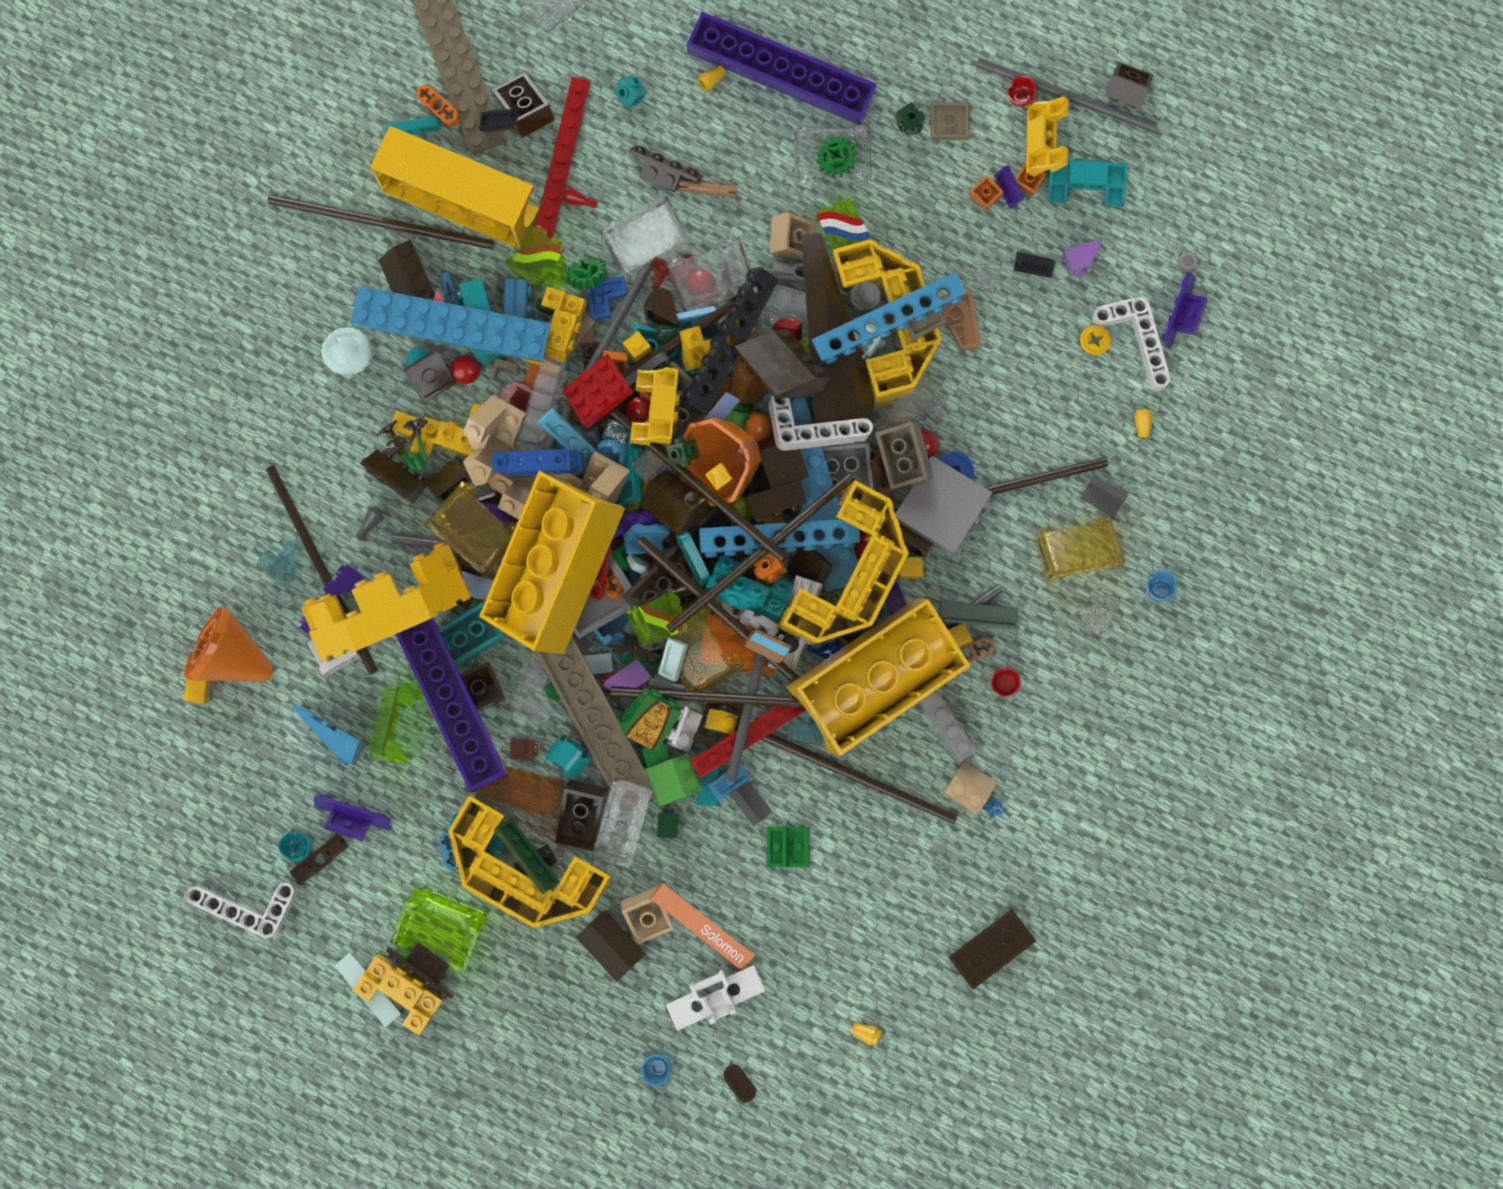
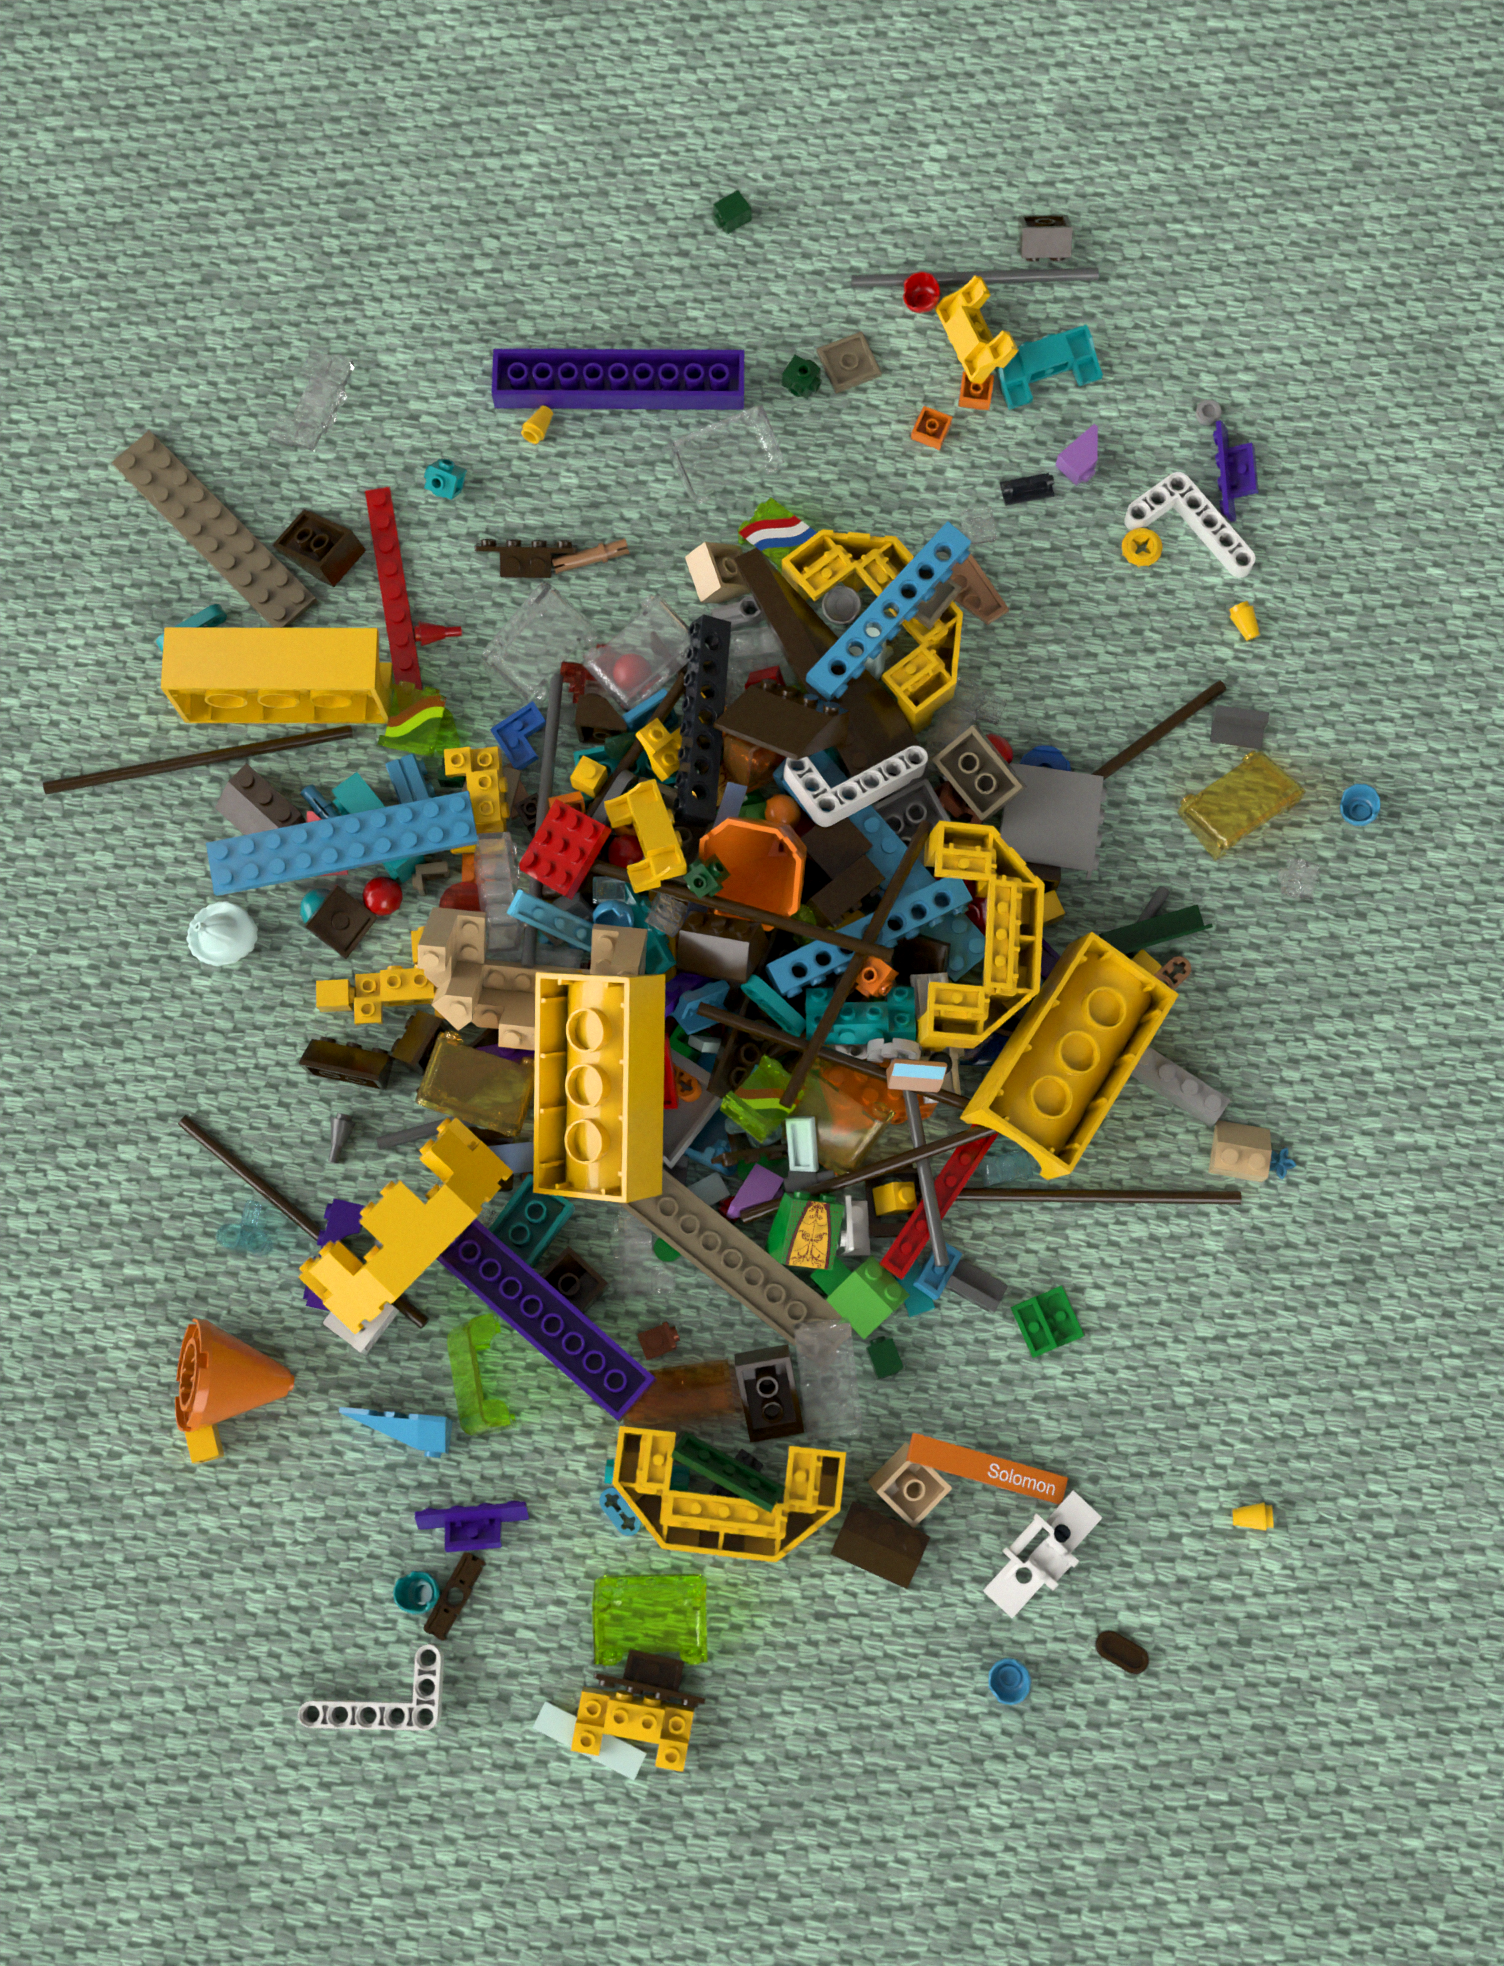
camera: 20 degrees left, 5 degrees down
dark brown plant [376,418,428,472] -> none
orange beam [416,85,461,127] -> none
black tile [479,109,516,132] -> none
blue fence [492,449,584,476] -> none
teal brick [546,733,593,778] -> none
green gear [566,257,608,290] -> none
yellow tile [705,463,734,491] -> none
green gear [816,136,858,178] -> none
dark brown plate [948,909,1036,990] -> none
red hair [991,667,1021,697] -> none
dark purple tile [994,165,1024,209] -> none

